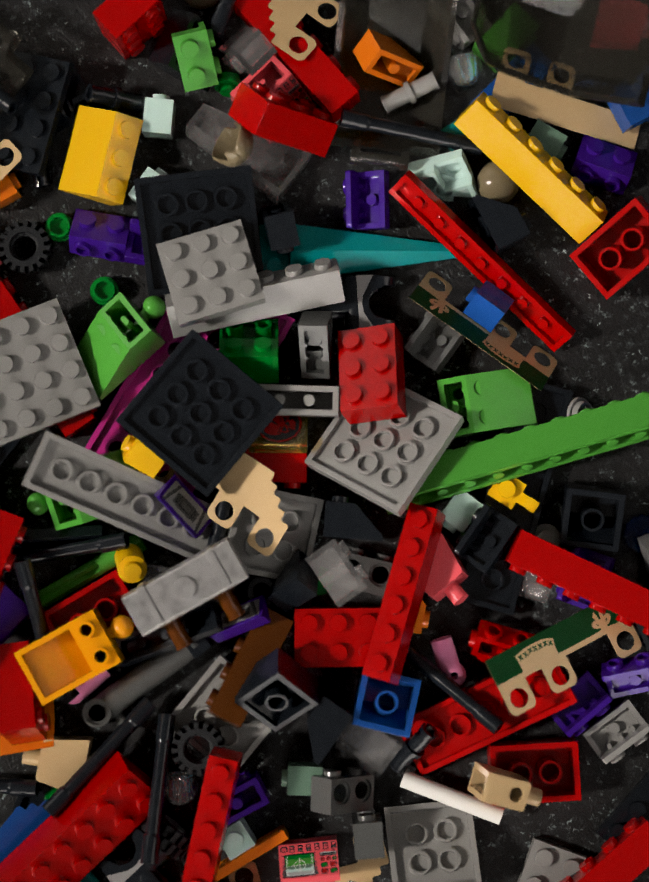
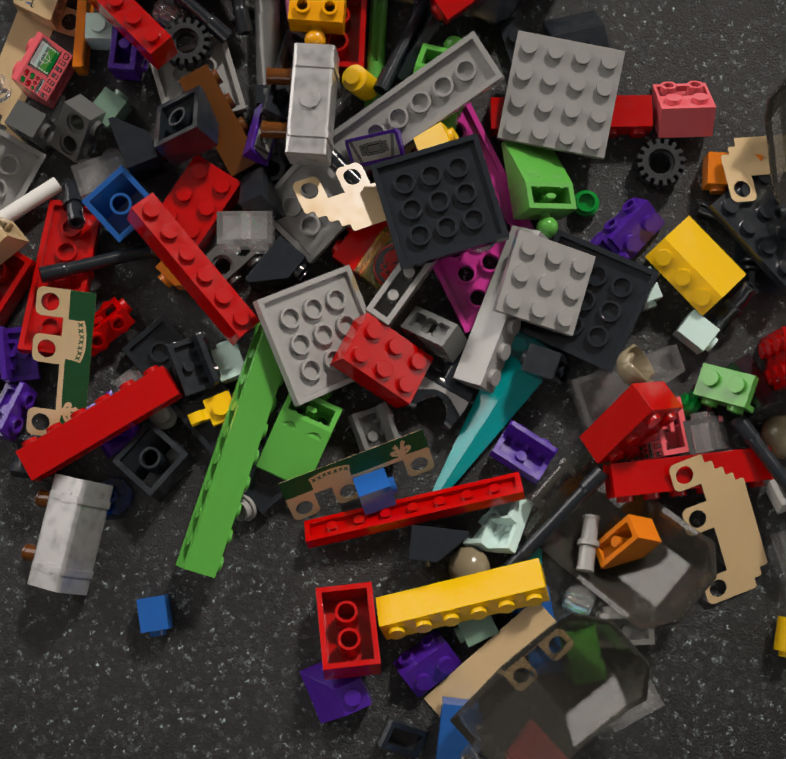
camera: 130 degrees right, 5 degrees down
green plate [45,213,72,242] -> none
green slope [219,318,279,383] -> none
coral torso [425,533,469,606] -> none
bright pink piece [430,635,466,685] -> none

